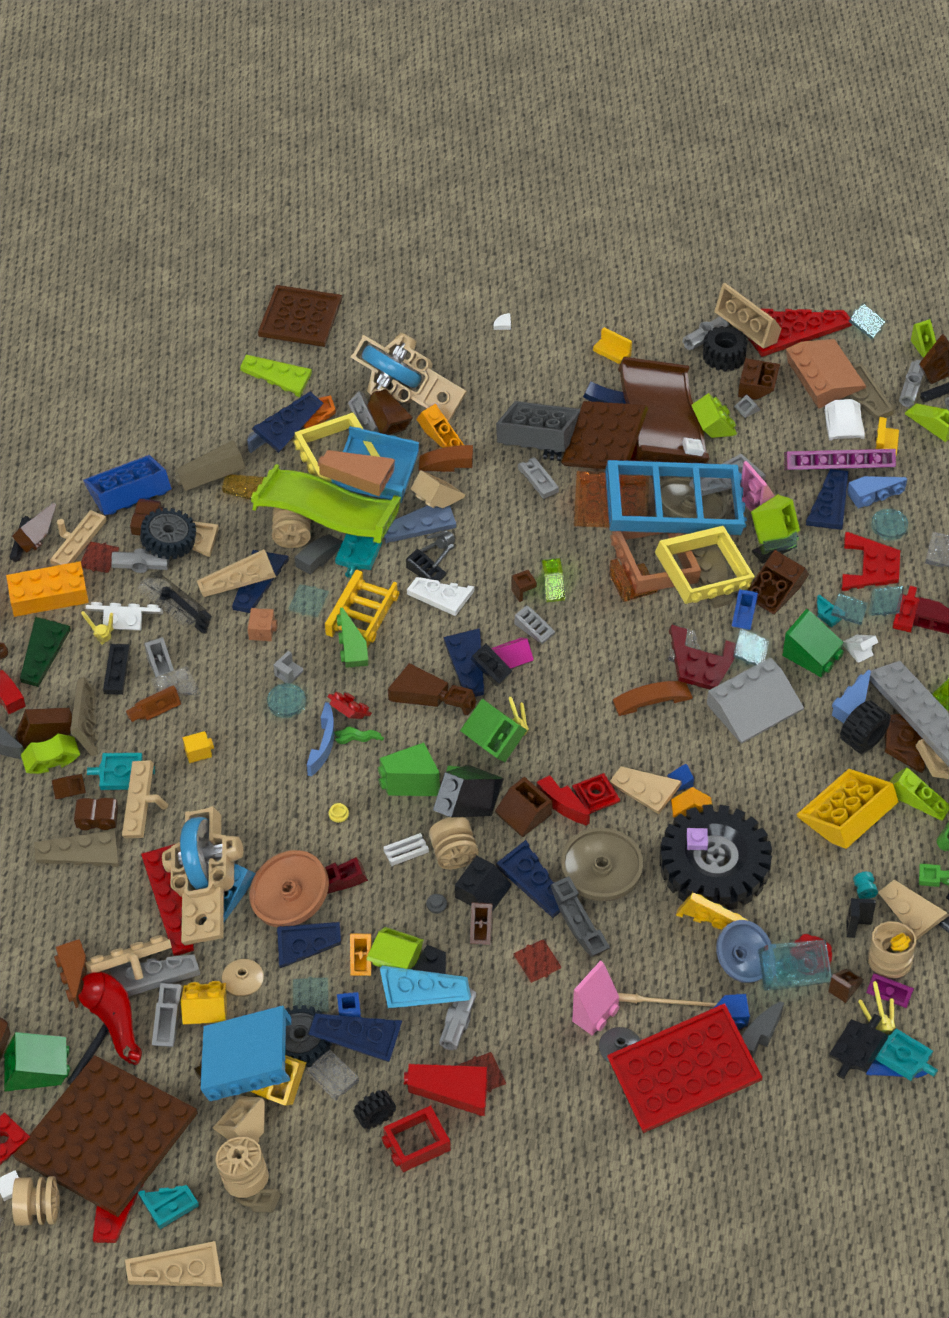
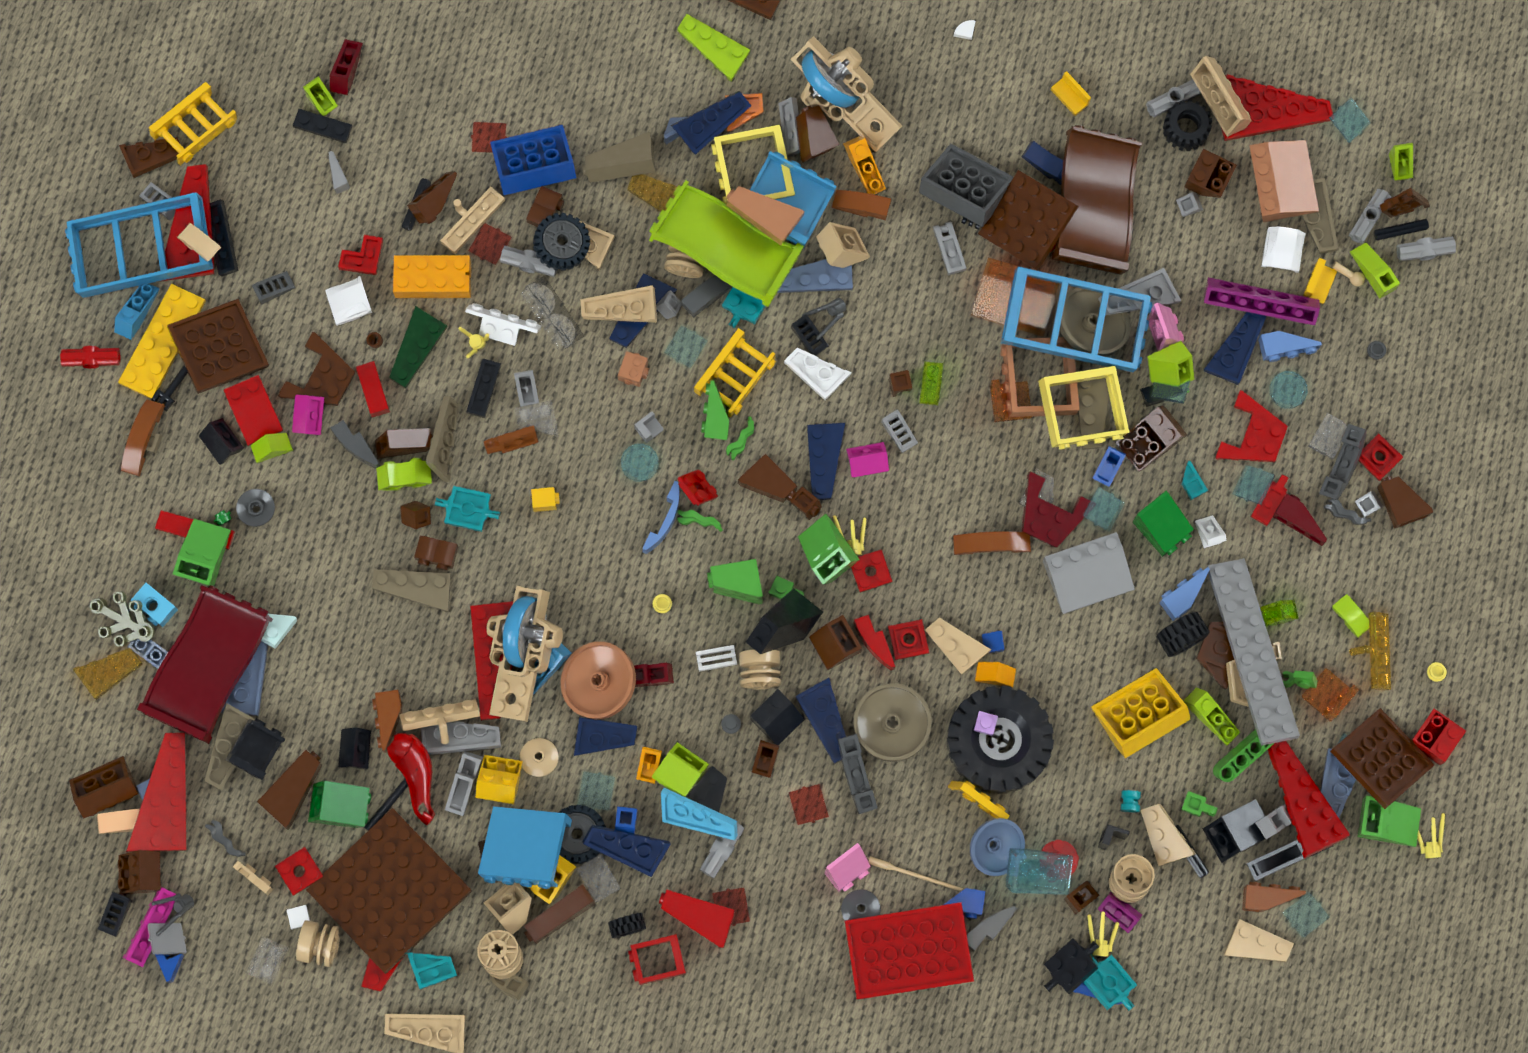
camera: 10 degrees right, 25 degrees up
tan plate [122,760,168,838] -> none
black hinge [160,586,212,633] -> none
black brick [471,643,512,687] -> none
white tile [682,438,704,456] -> none
lime slope [691,393,737,438] -> none
clear light blue piece [831,593,868,625] -> none
yellow plate [890,933,911,952] -> none
none -> black panel [338,727,371,769]
none -> clear red piece [471,122,507,153]
none -> reddish brown slope [524,885,595,944]
none -> light grey slope [656,290,681,319]
none -> bright green hair [726,416,754,461]
none -> red piece [851,549,893,593]
none -> tan bar [1332,262,1365,286]

